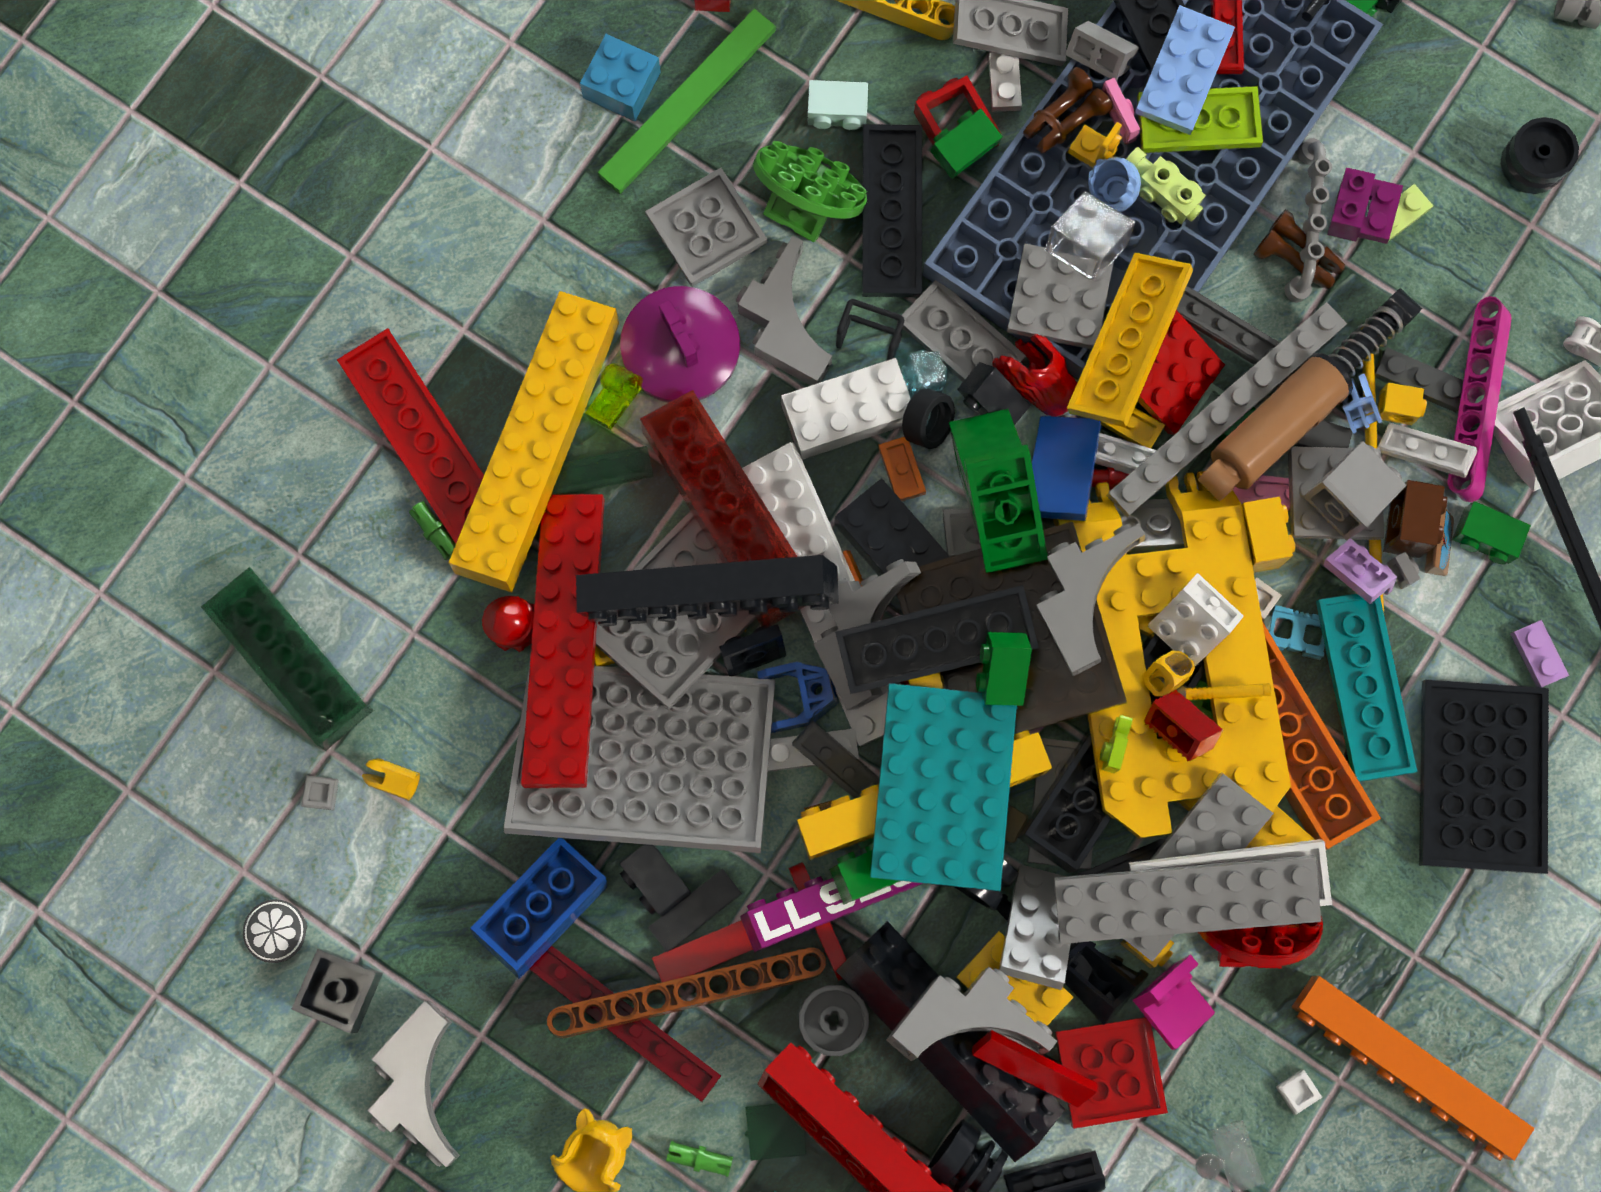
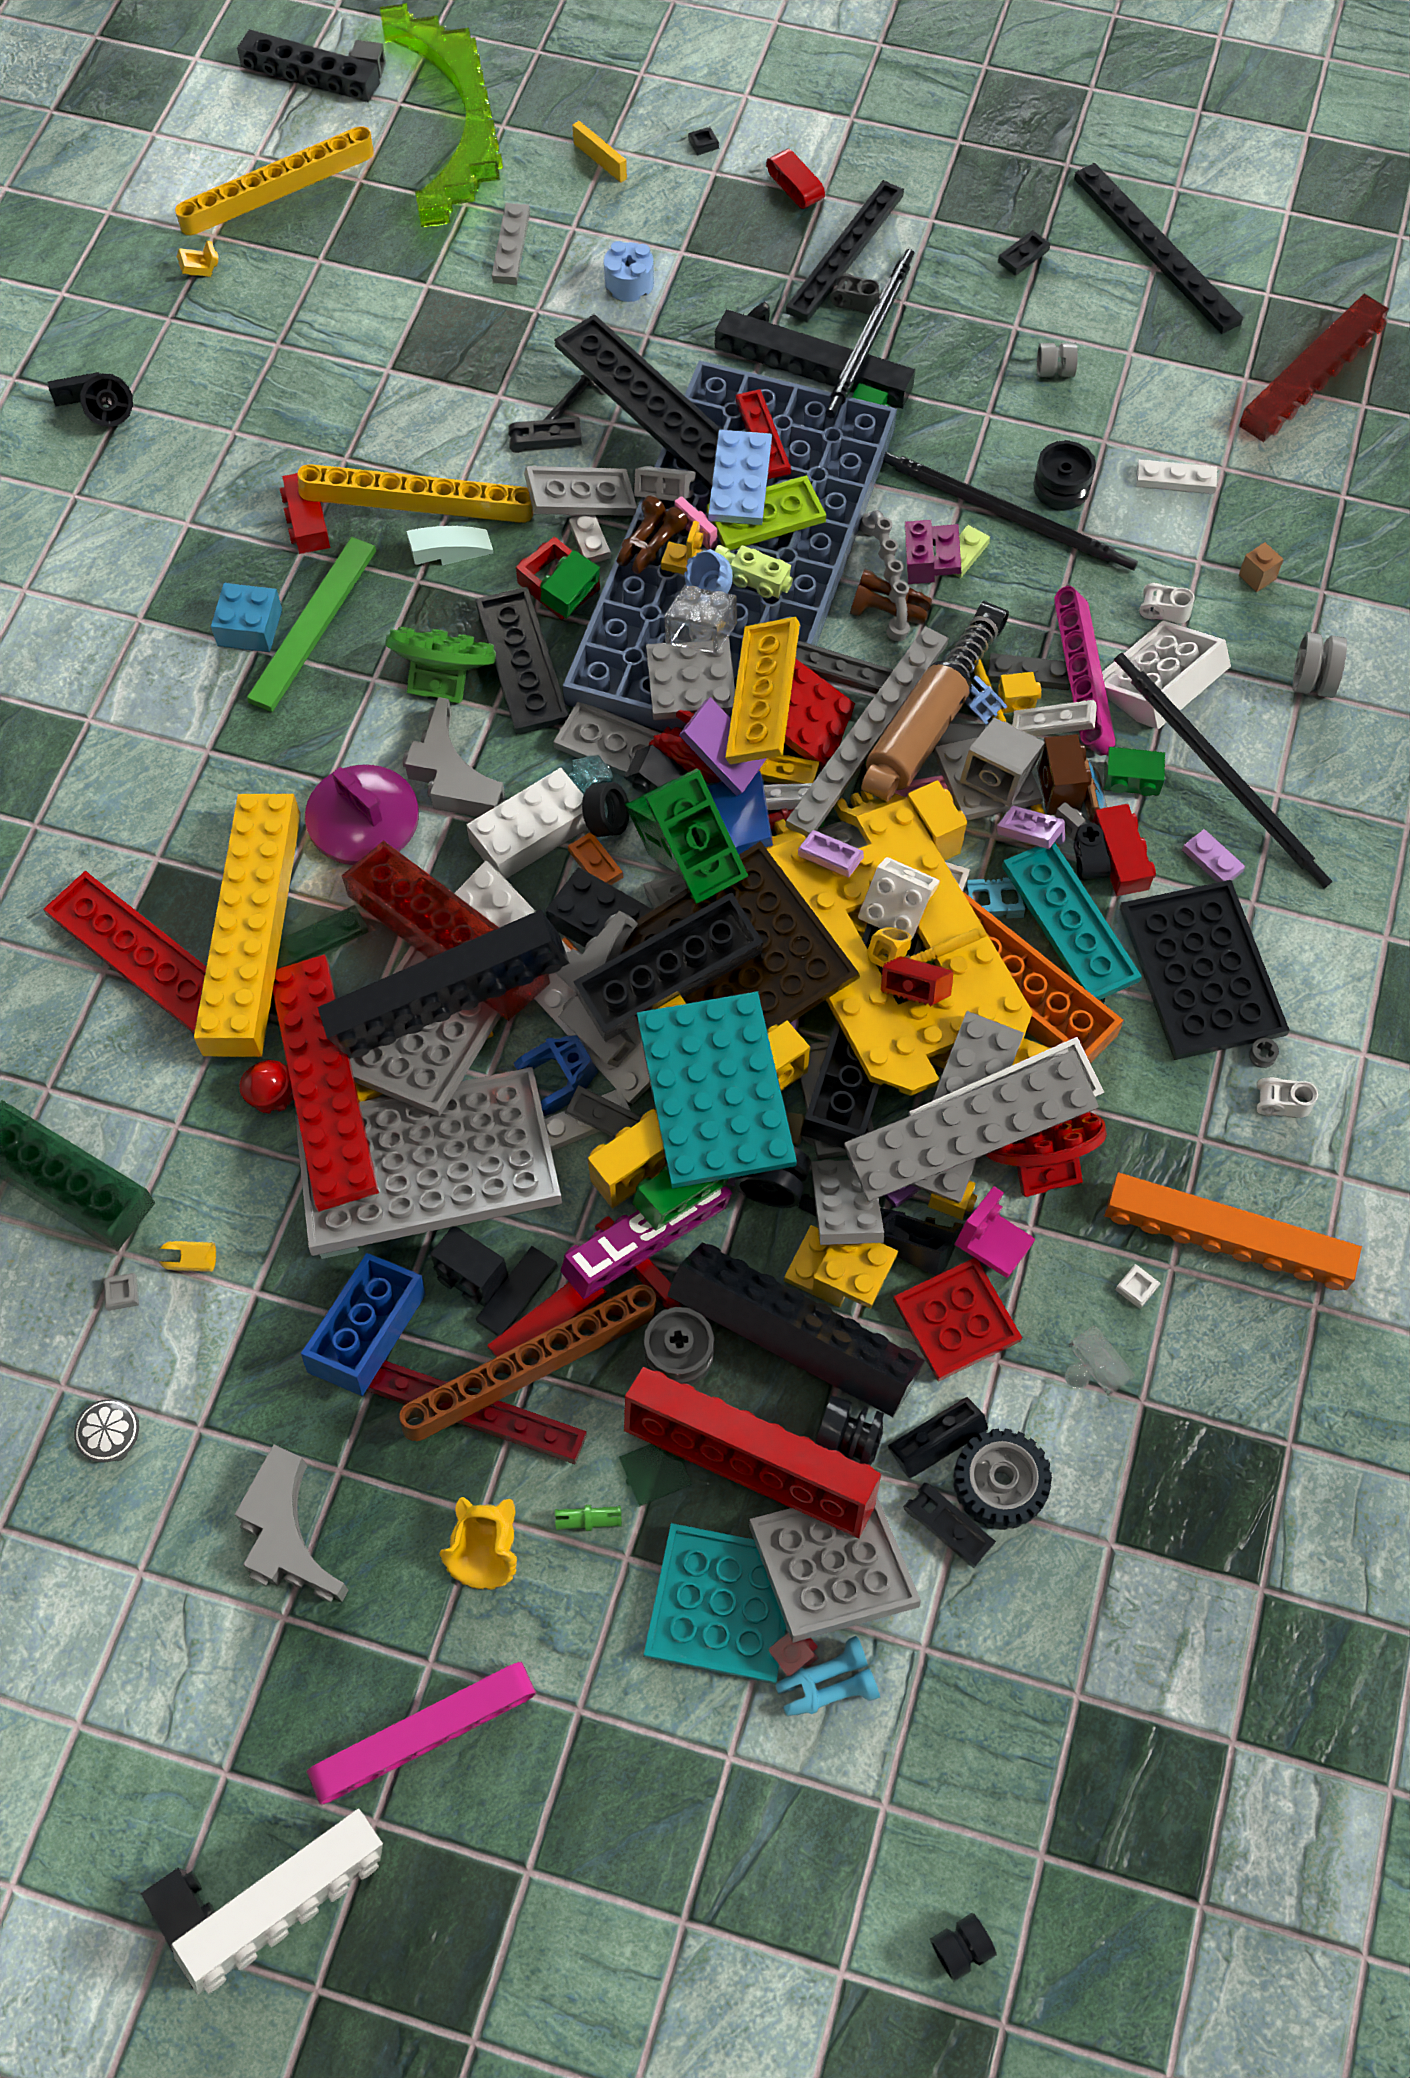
camera: 15 degrees left, 15 degrees down
brick [291,949,383,1033] -> none
bright green pin [409,501,456,560] -> none
clear neon green plate [585,363,644,430] -> none
light grey plate [645,168,767,287] -> none
black plate [719,624,786,676] -> none
light aqua brick [808,80,868,130] -> none
black piece [836,299,905,360] -> none
light grey arch [886,967,1057,1061] -> none
red tile [972,1030,1097,1108] -> none
green brick [976,632,1032,706] -> none
light grey arch [1036,523,1145,676] -> none
lime plate [1100,715,1133,773] -> none
none -> light aqua slope [407,526,493,566]
none -> medium lavender tile [679,697,767,796]
none -> lavender plate [798,830,864,878]
none -> black axle [883,452,1138,571]
none -> black piece [1073,823,1111,880]
none -> red brick [1092,804,1156,897]
none -> dark grey bush [1249,1038,1279,1068]
none -> white piece [1257,1077,1318,1118]

